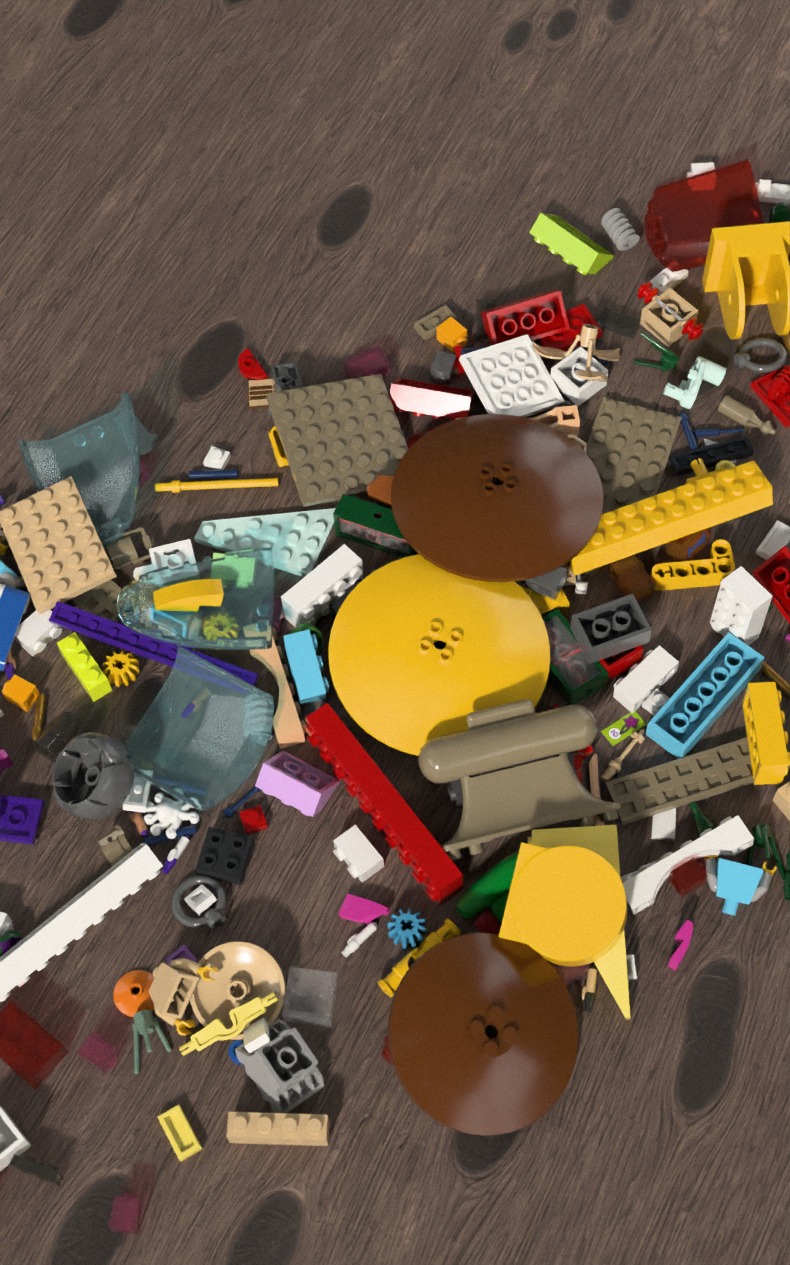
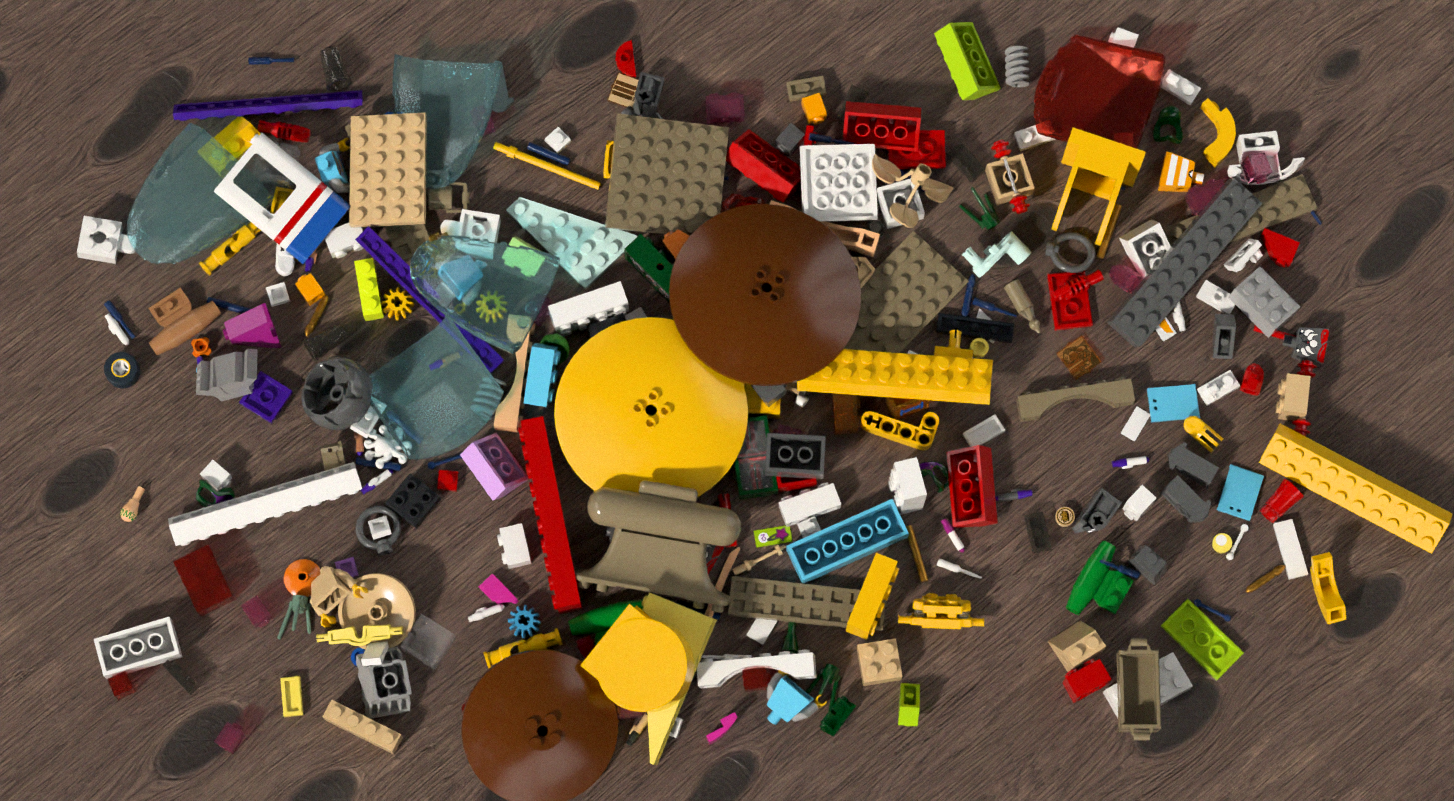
camera: 20 degrees right, 15 degrees up
yellow slope [153,579,224,612] -> none

